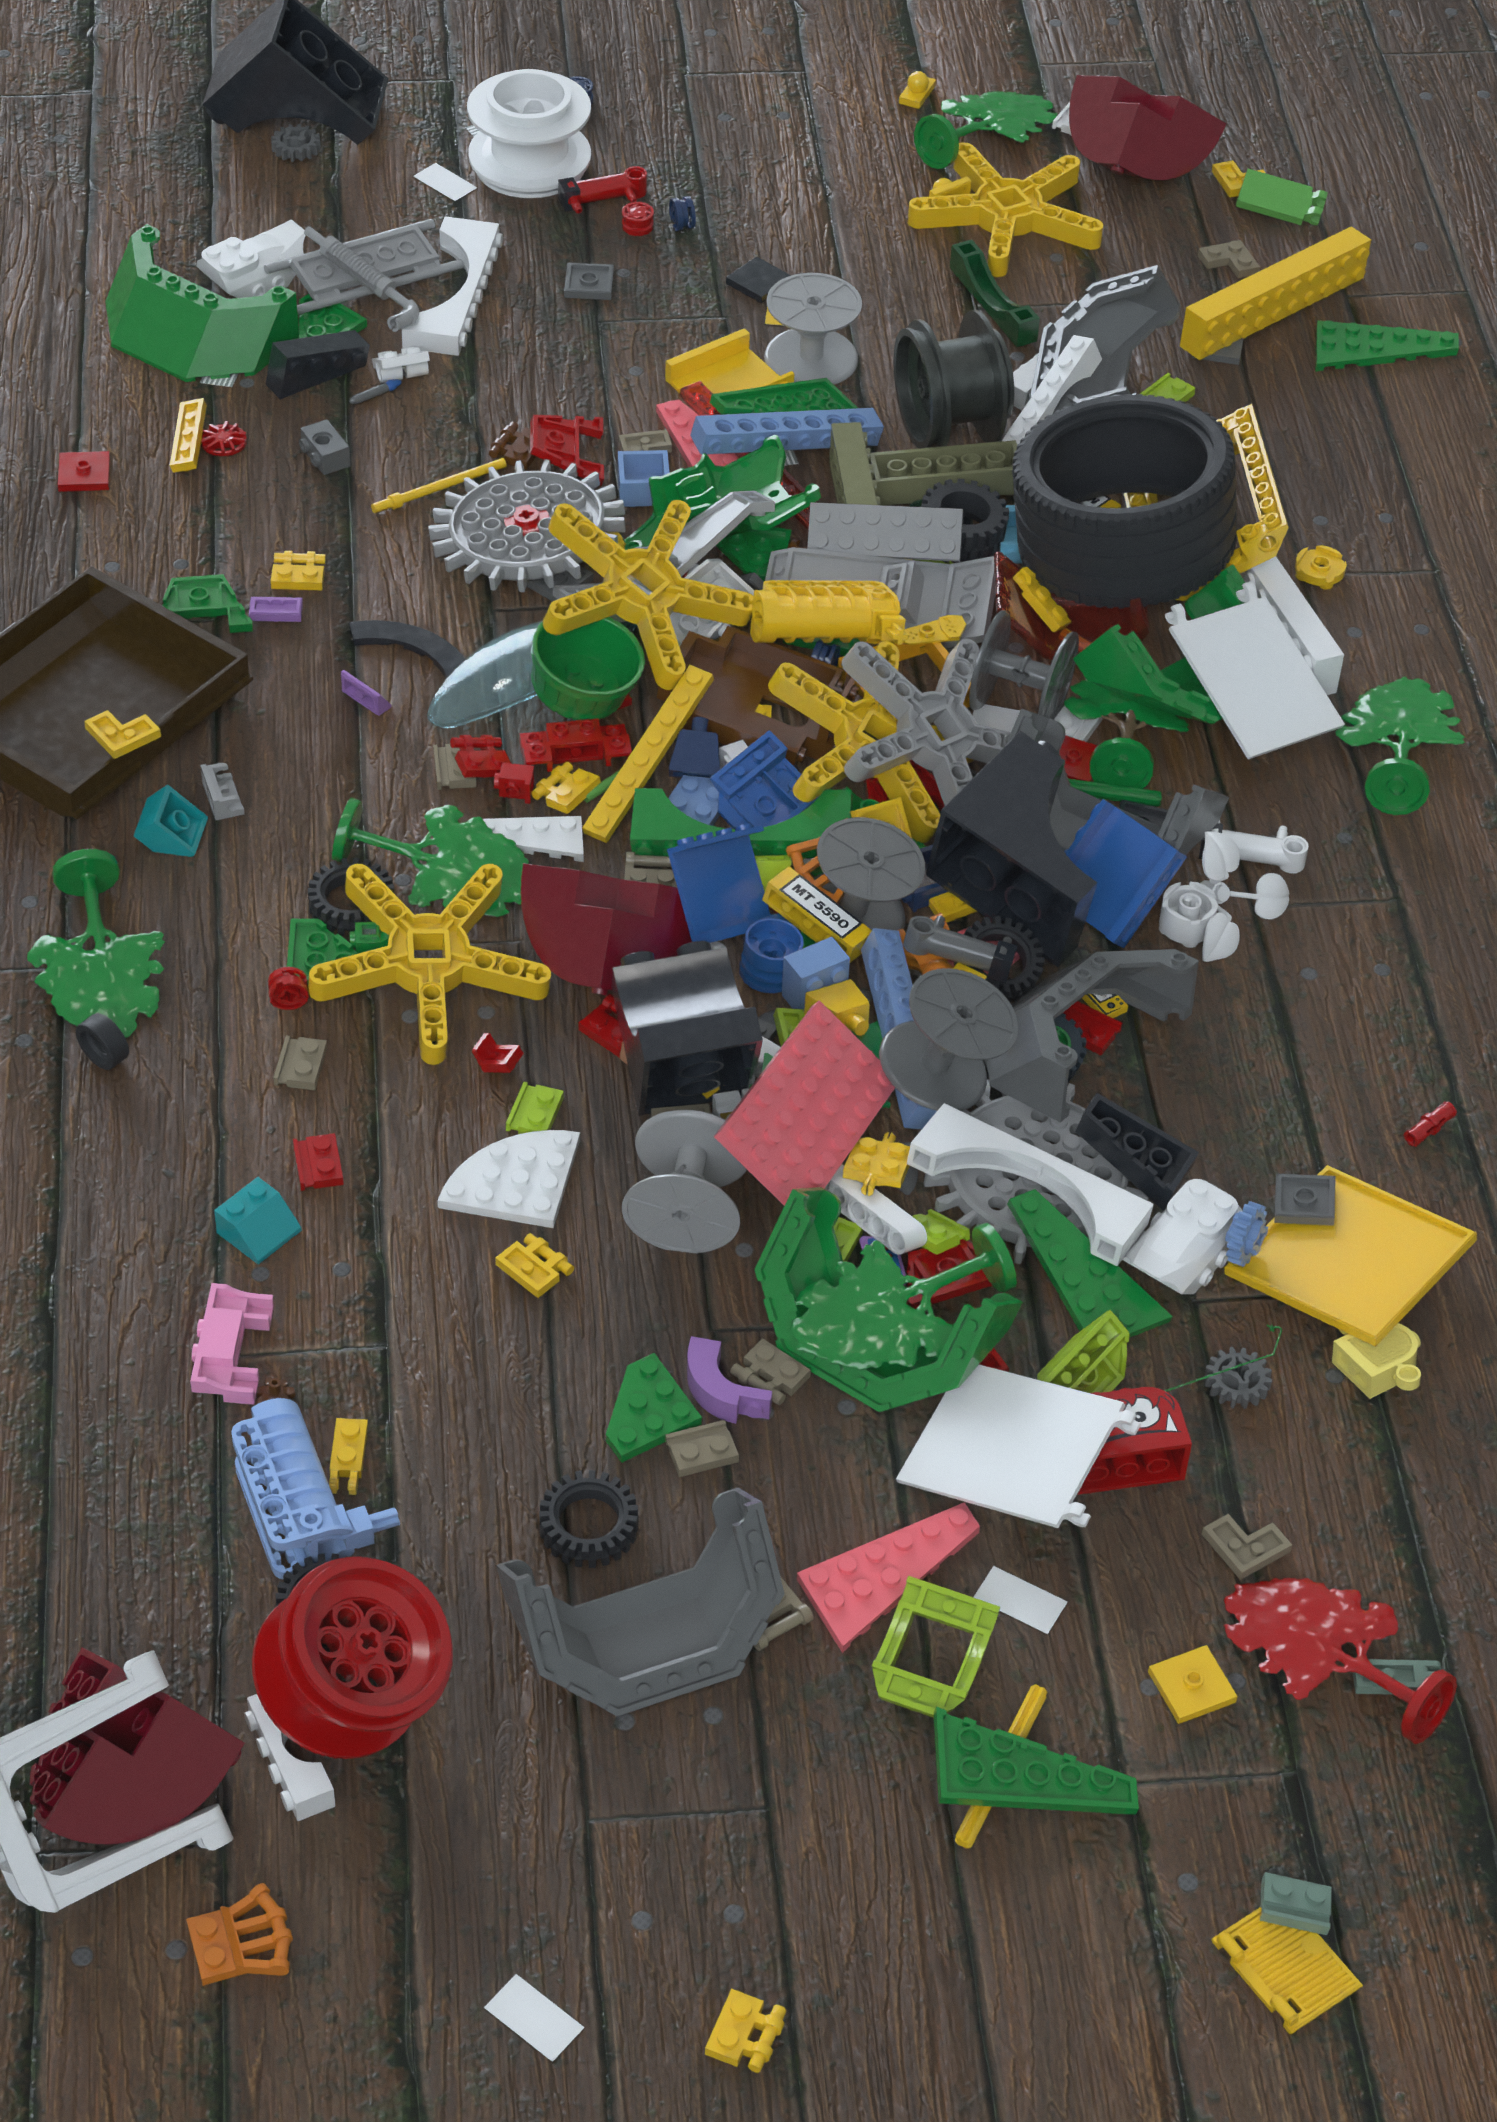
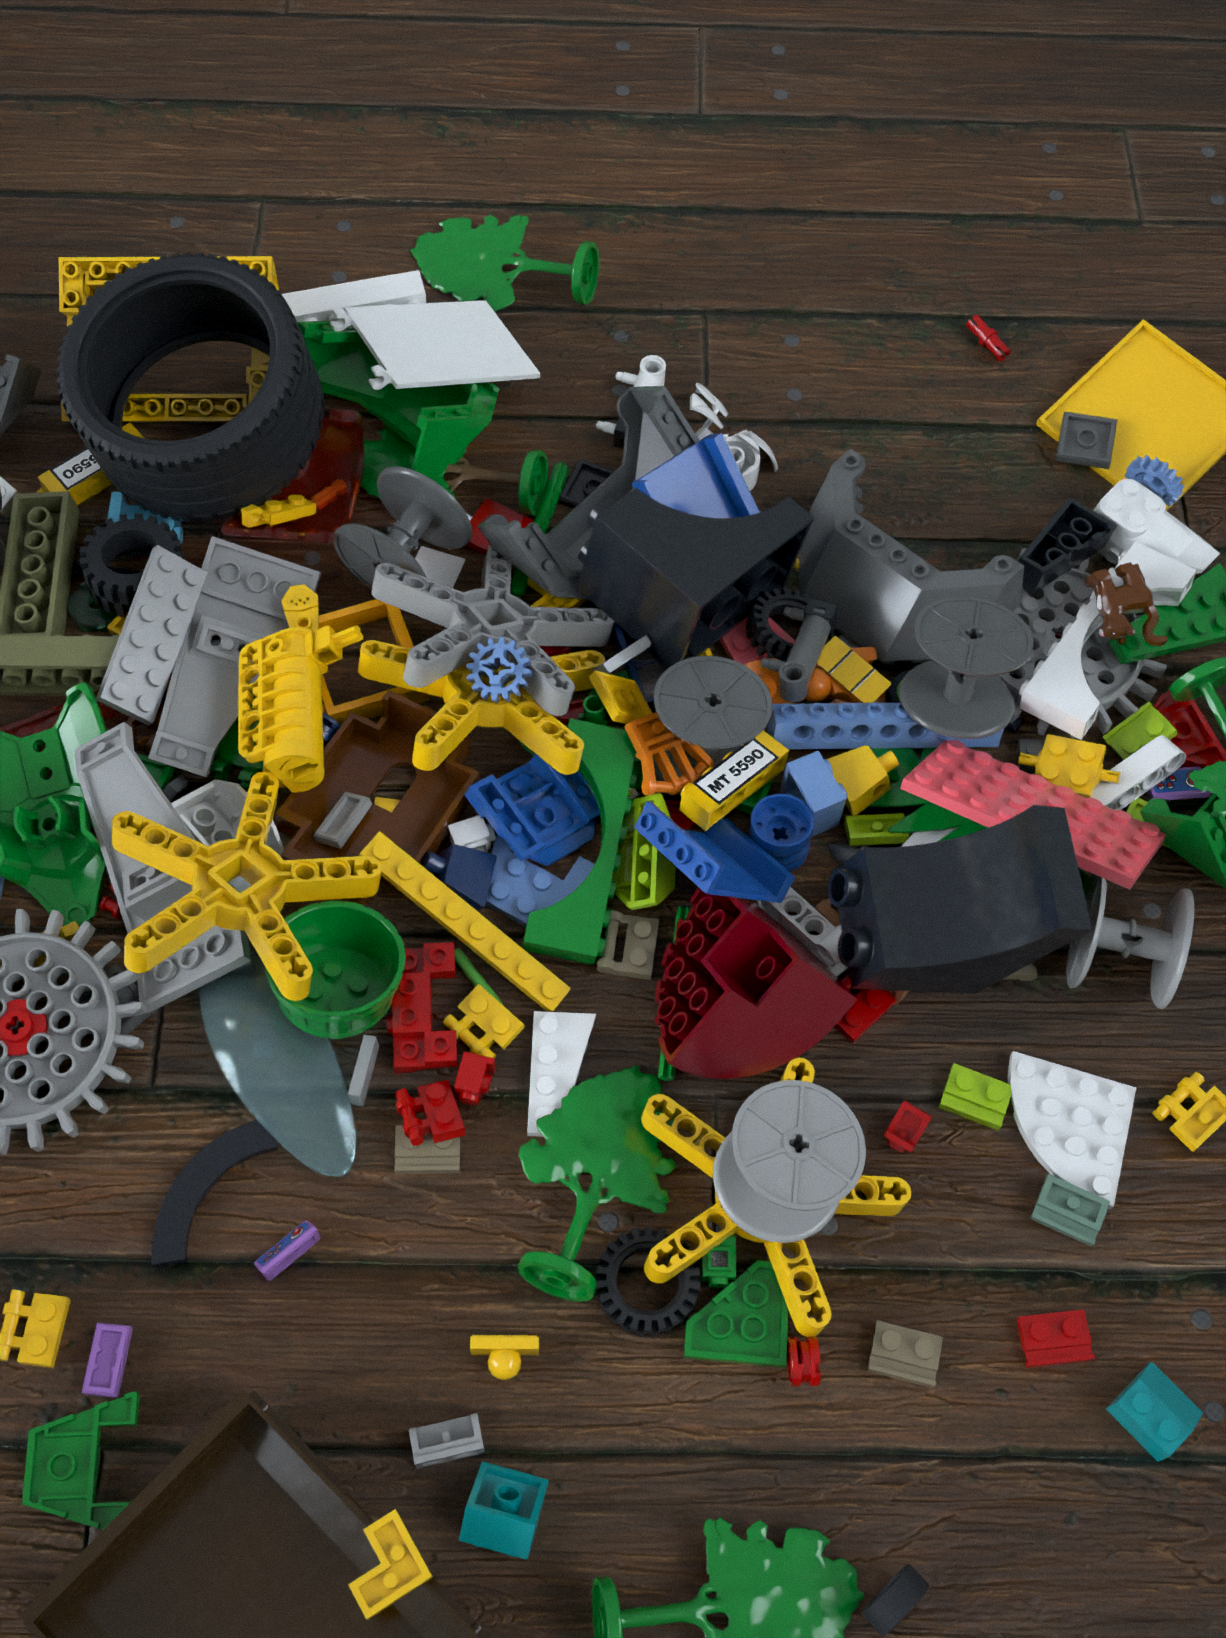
camera: 85 degrees left, 15 degrees up
none -> light grey tile [313,791,372,849]
none -> light grey tile [348,1034,379,1106]
none -> medium blue gear [466,637,532,703]
none -> yellow tile [470,1335,539,1380]
none -> light grey tile [592,635,652,674]
none -> light grey piece [713,1080,866,1243]
none -> sand green plate [1030,1174,1110,1247]
none -> reddish brown animal [1084,562,1168,646]

